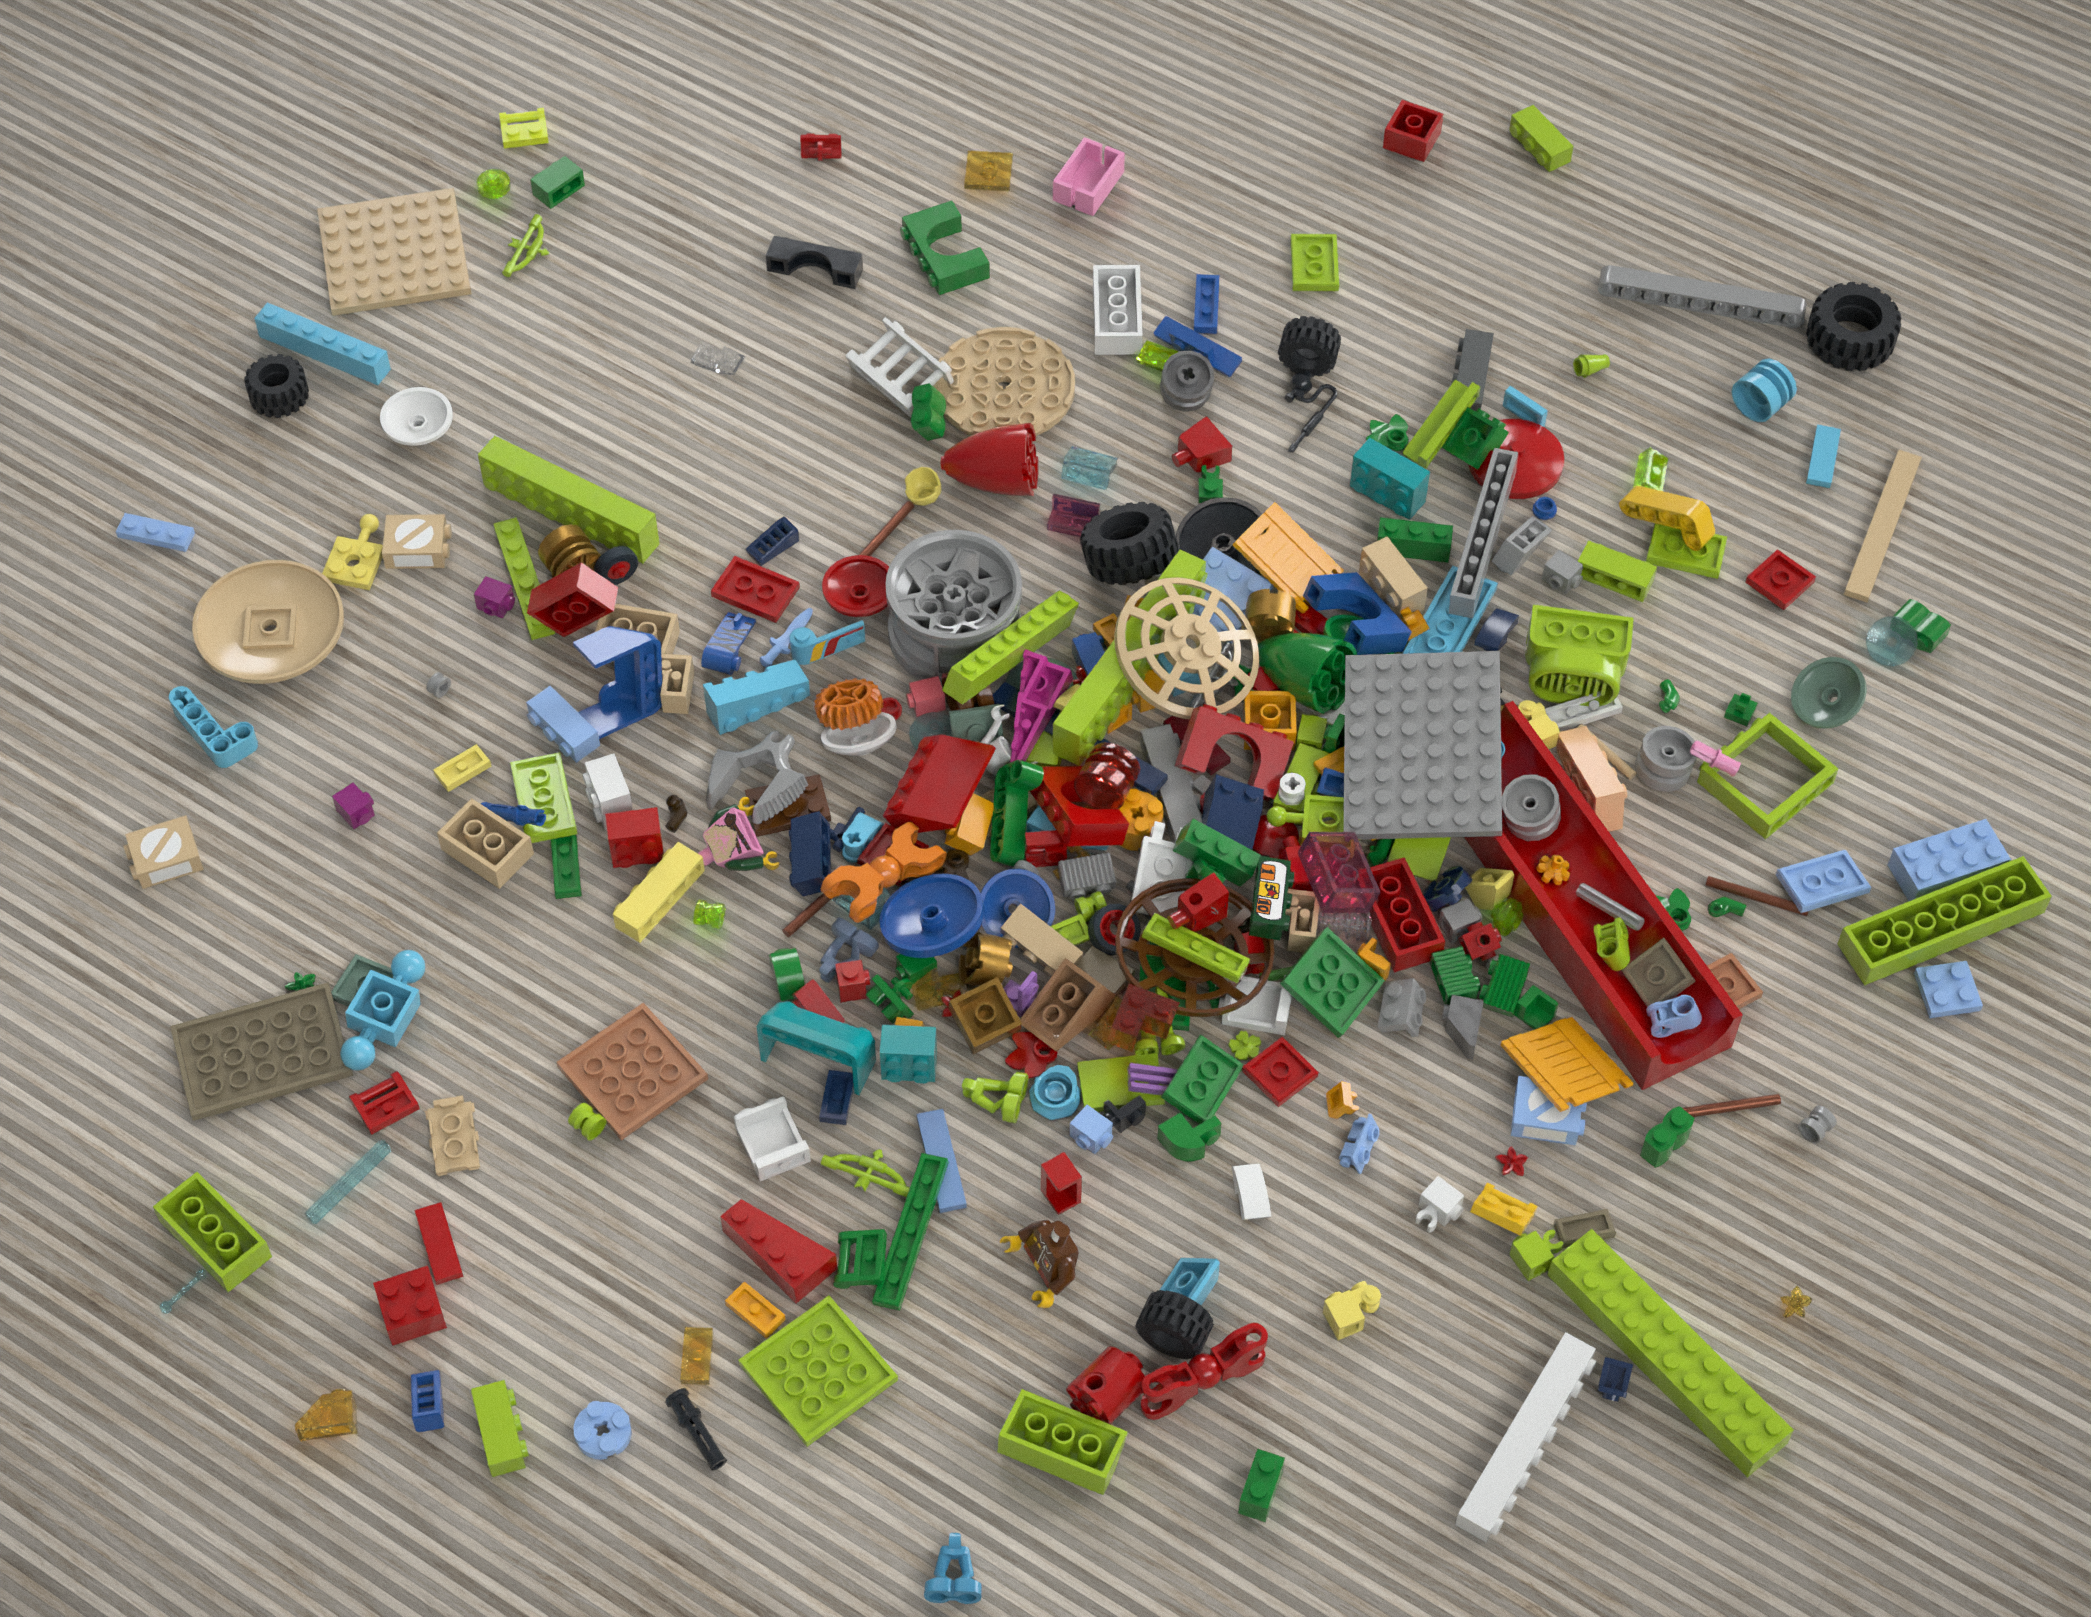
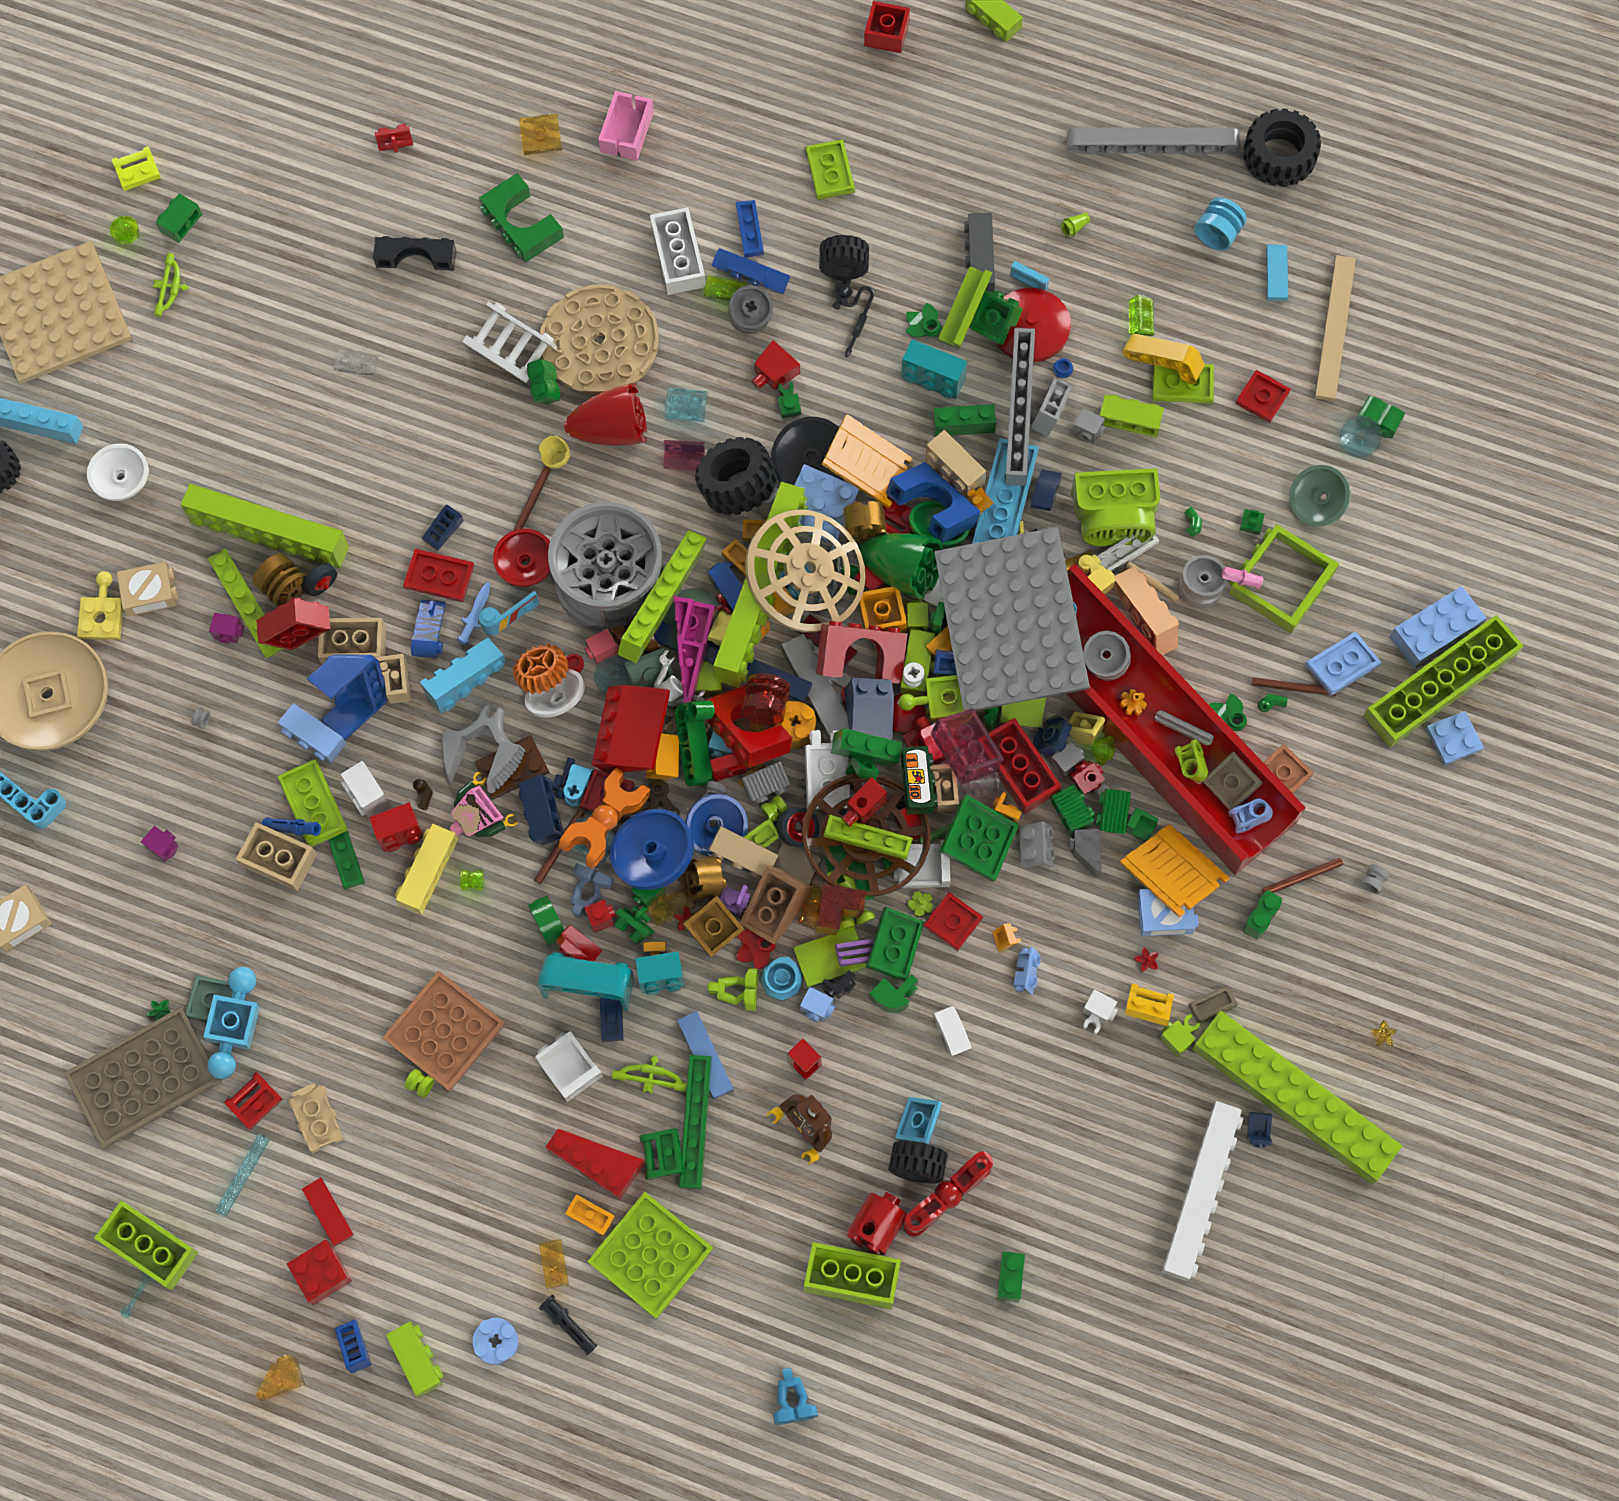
camera: 10 degrees left, 15 degrees up
light yellow plate [433,744,492,792] -> none
light yellow brick [1323,1281,1381,1340] -> none

